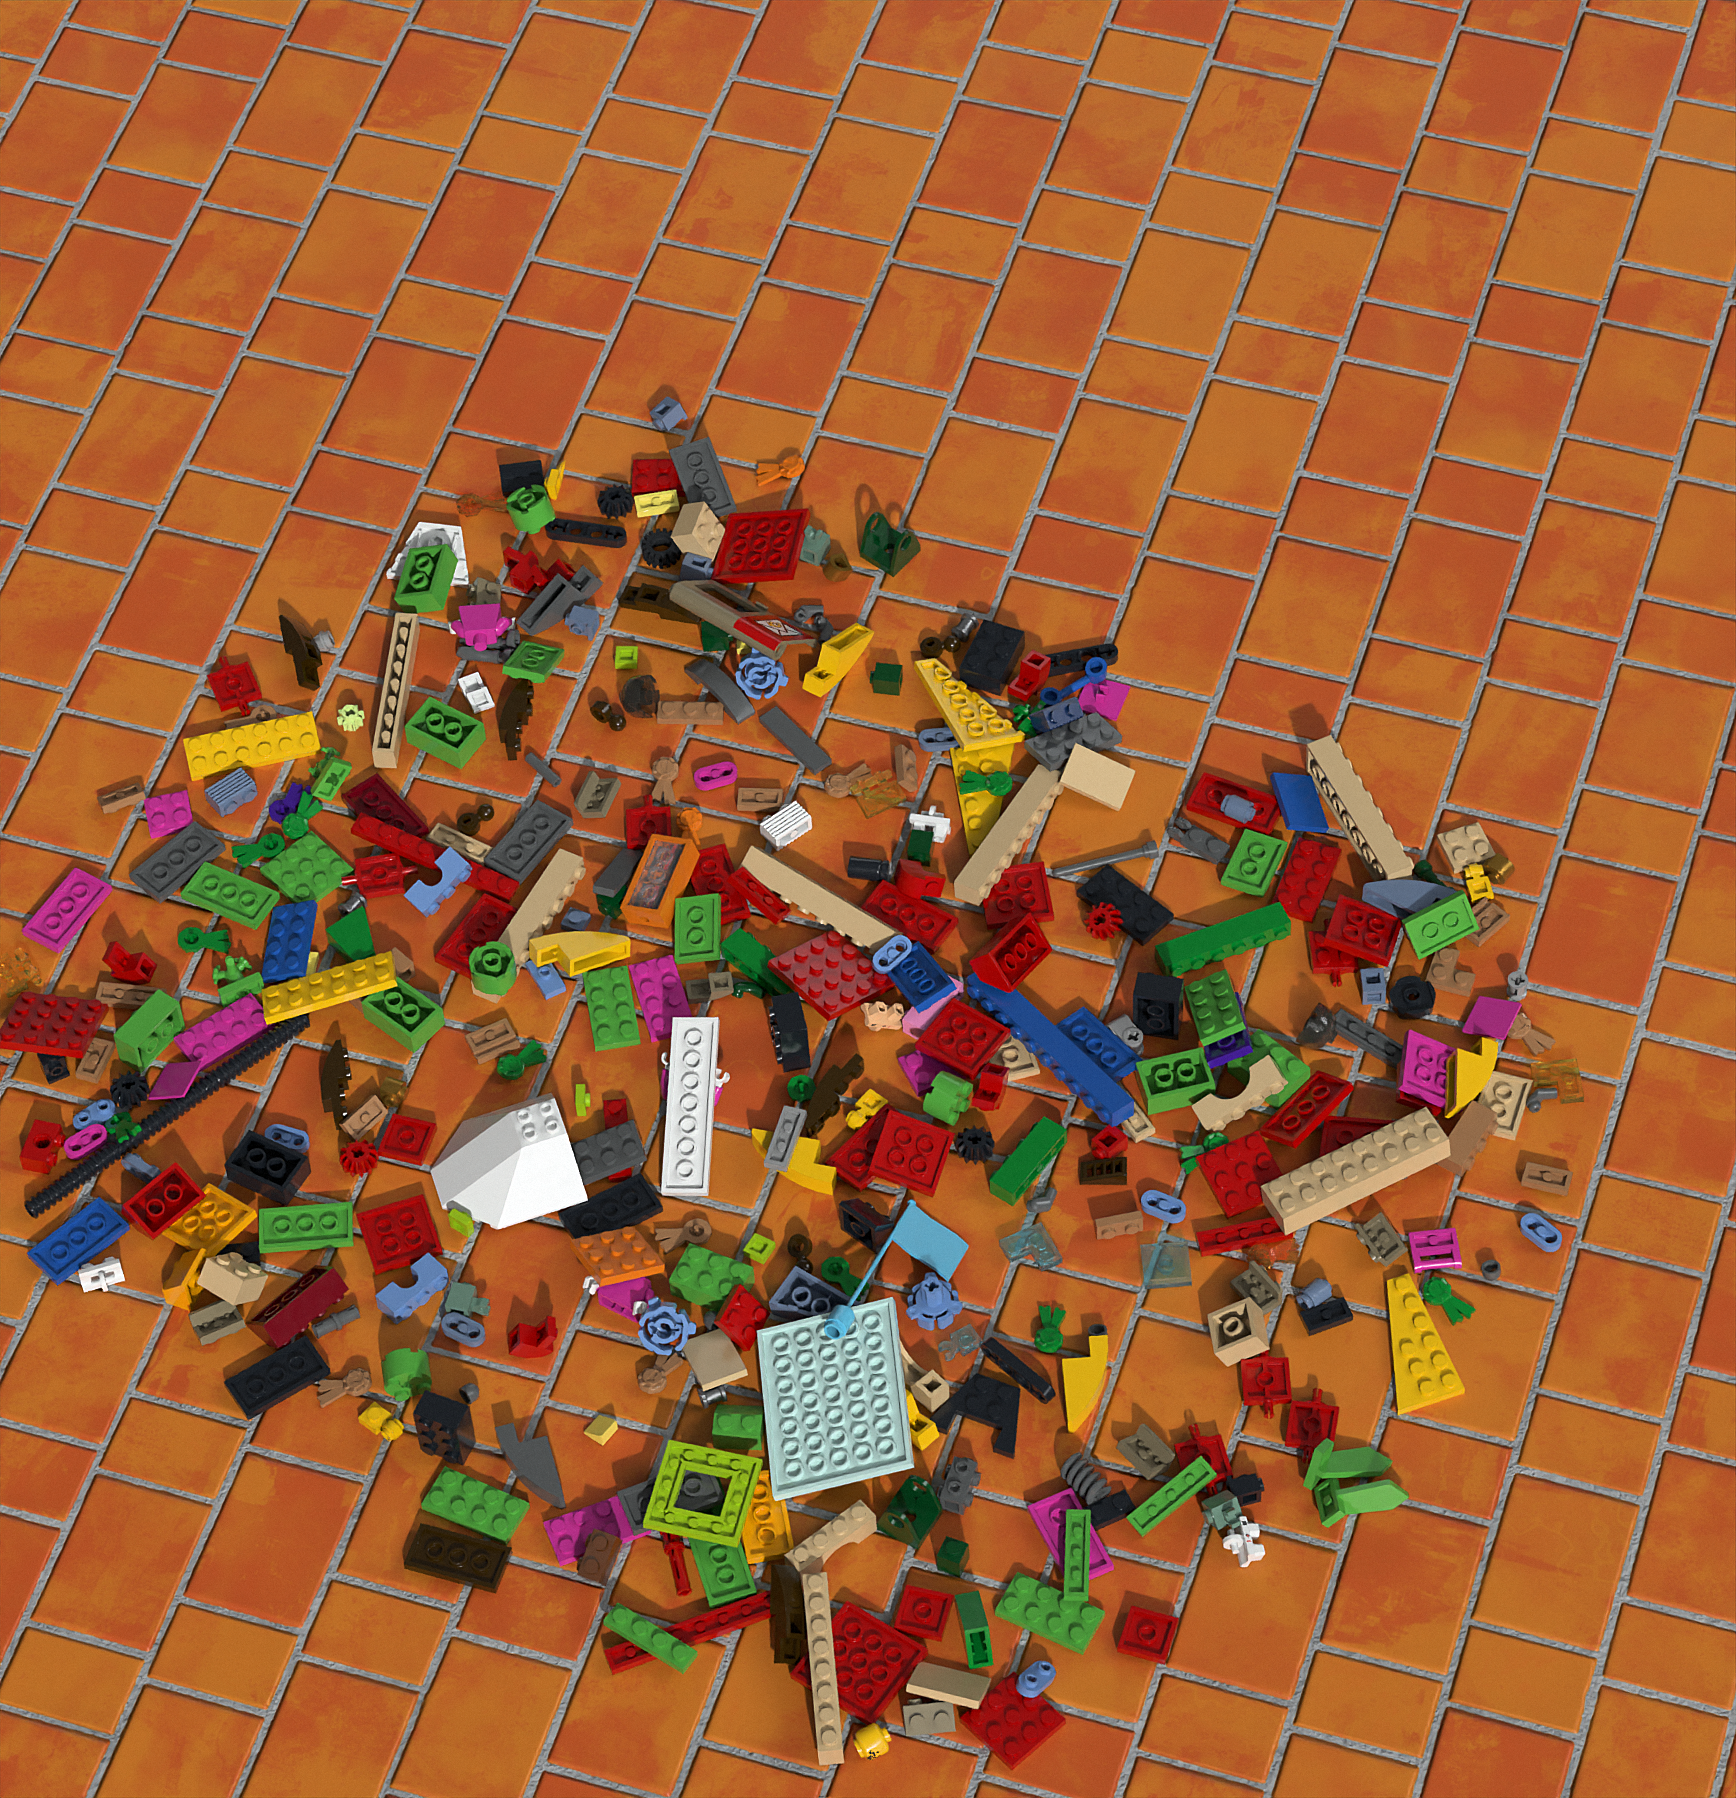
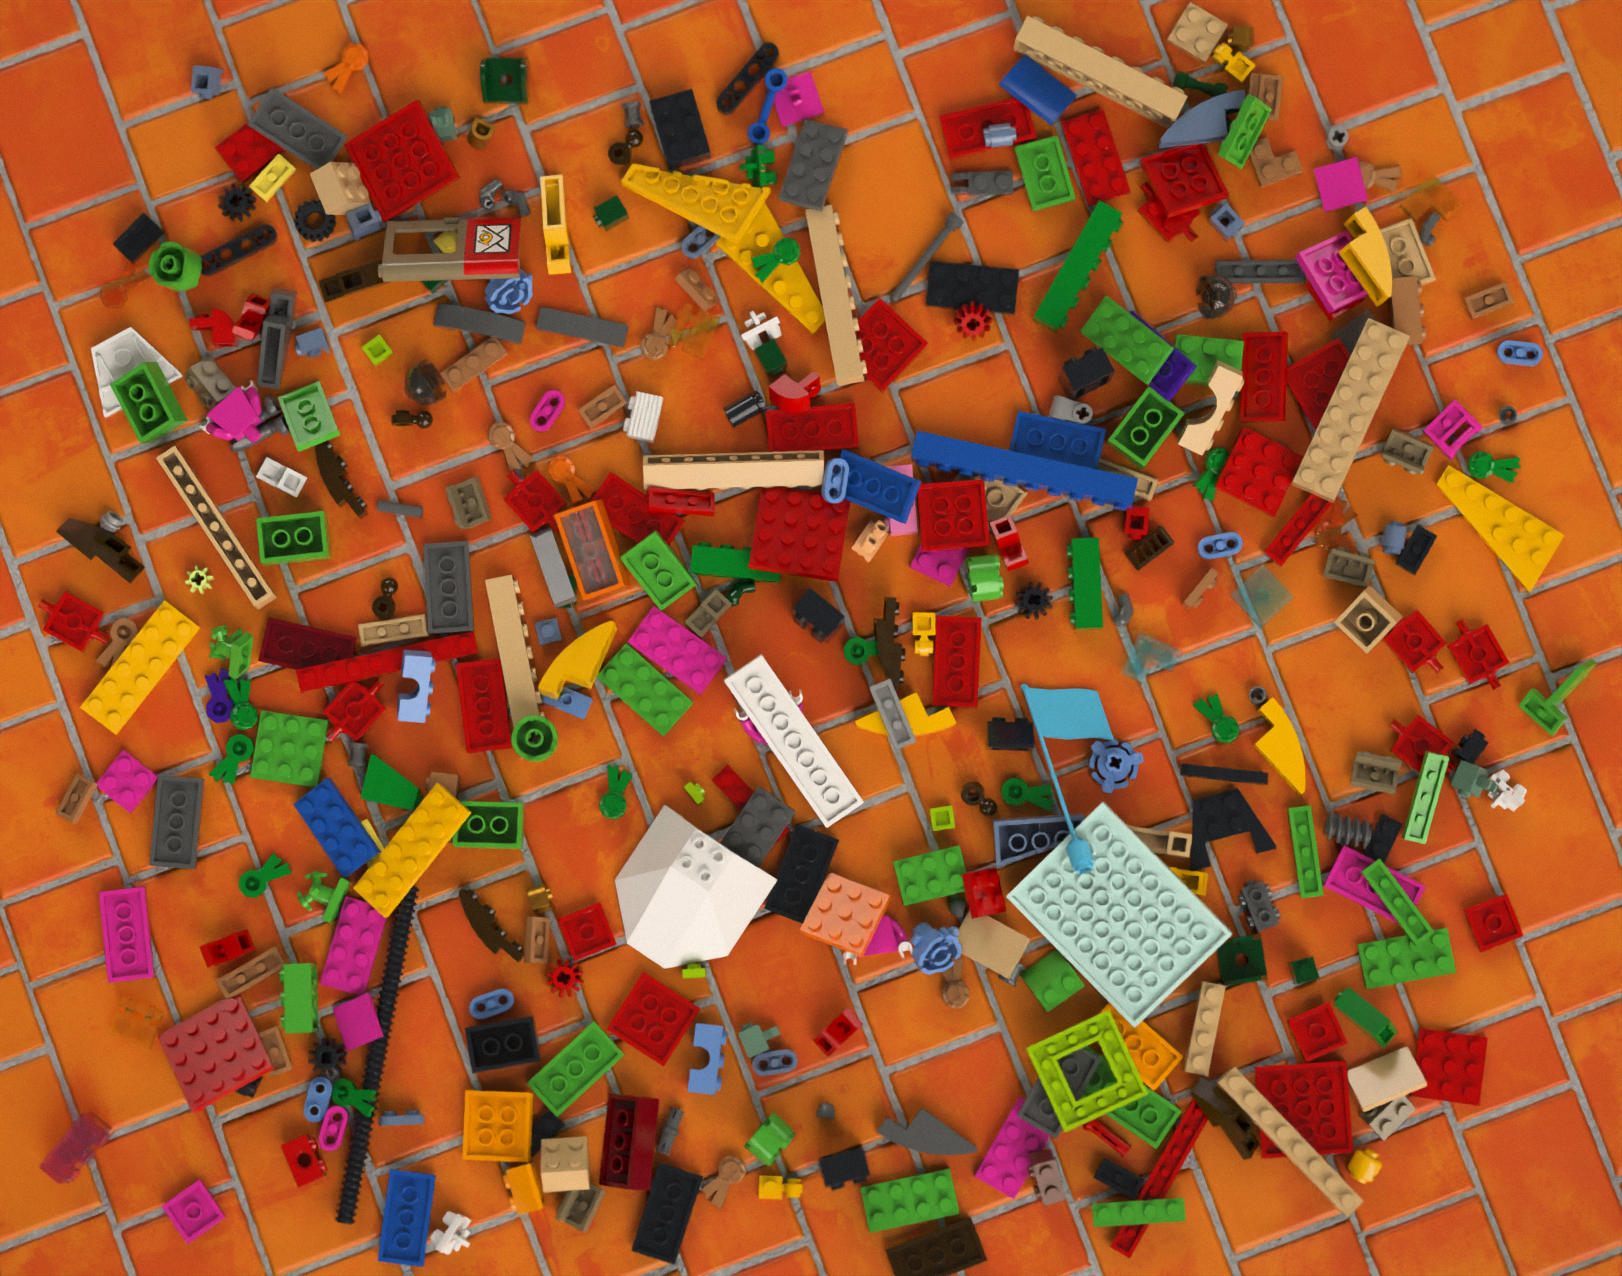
camera: 40 degrees left, 30 degrees up
red slope [121,1161,206,1240] -> none
bright green plate [180,862,280,930] -> none
sand blue brick [204,767,258,817] -> none
medium nougat plate [464,1018,520,1065] -> none
yellow plate [544,460,566,500] -> none
light yellow slope [584,1415,618,1446] -> none
medium nougat piece [655,1218,712,1254] -> none
red plate [867,1109,955,1197] -> none
clear light blue plate [938,1324,983,1361] -> none
red slope [969,912,1053,993] -> none
red brick [1007,649,1051,702] -> none
medium blue plate [1016,1661,1056,1698] -> none
dark blue brick [1029,697,1084,735] -> none
tan tile [1058,743,1136,811] -> none
bright green piece [1303,1438,1393,1490] -> none
black plate [1389,976,1436,1020] -> none
none -> black plate [1093,1158,1144,1200]
none -> bright green plate [1287,805,1324,899]

